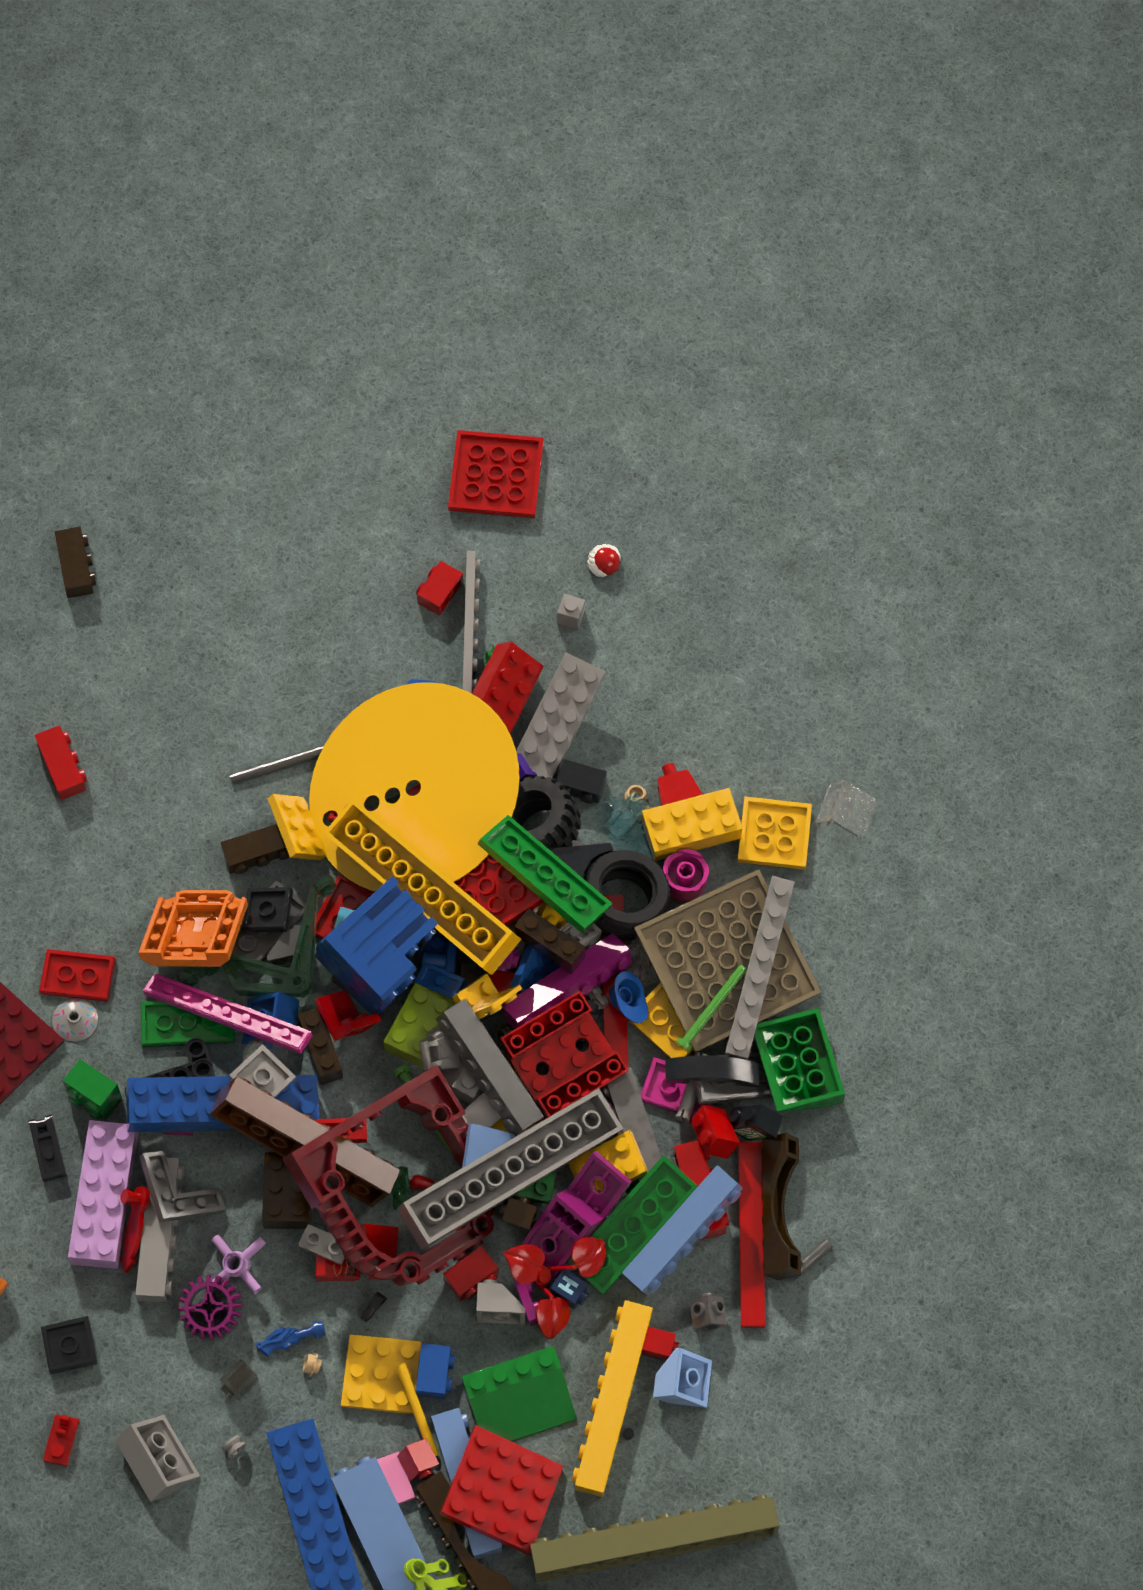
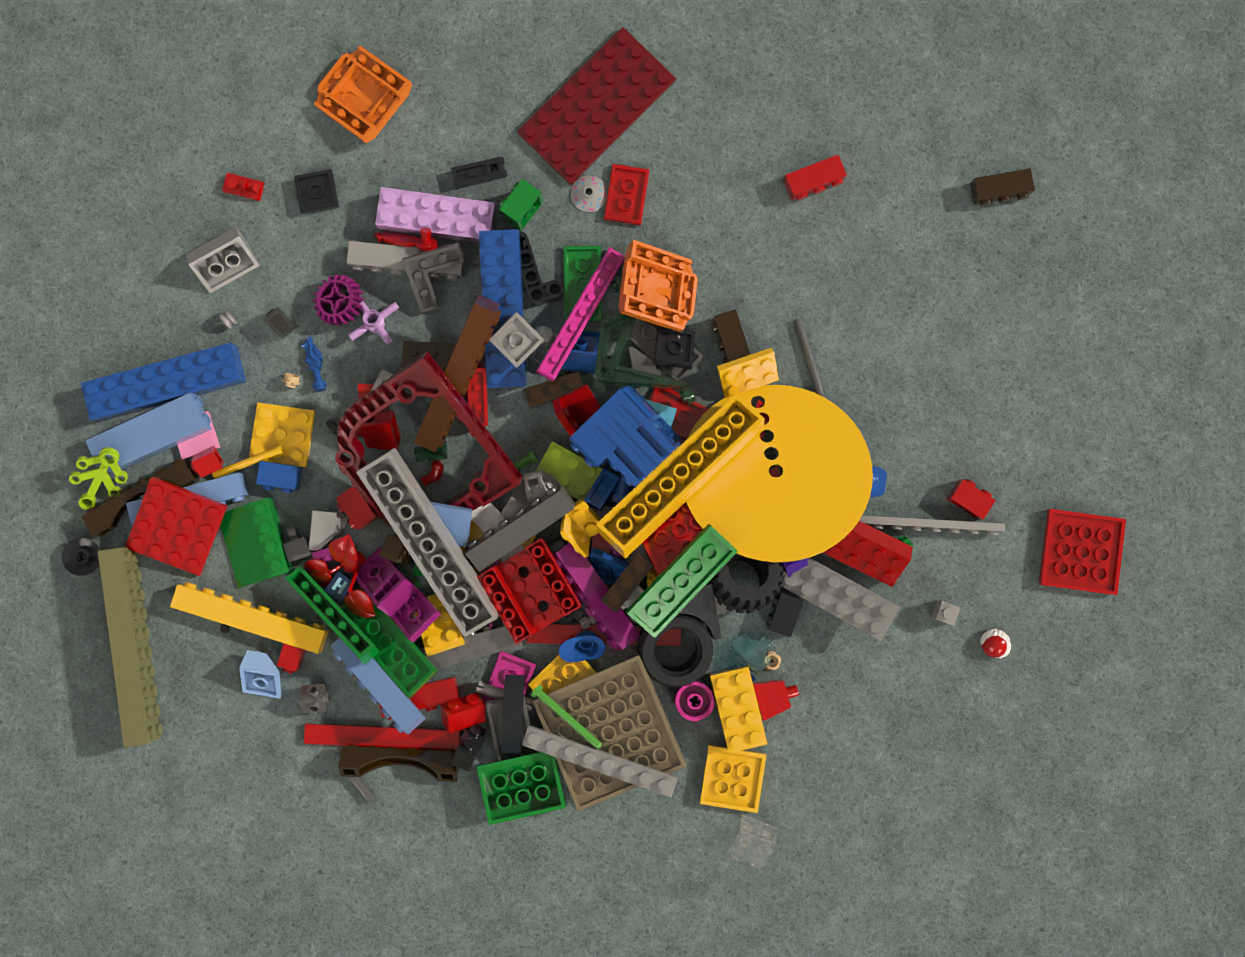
camera: 90 degrees right, 20 degrees up
none -> dark grey brick [283,527,314,563]
none -> green brick [285,566,379,665]

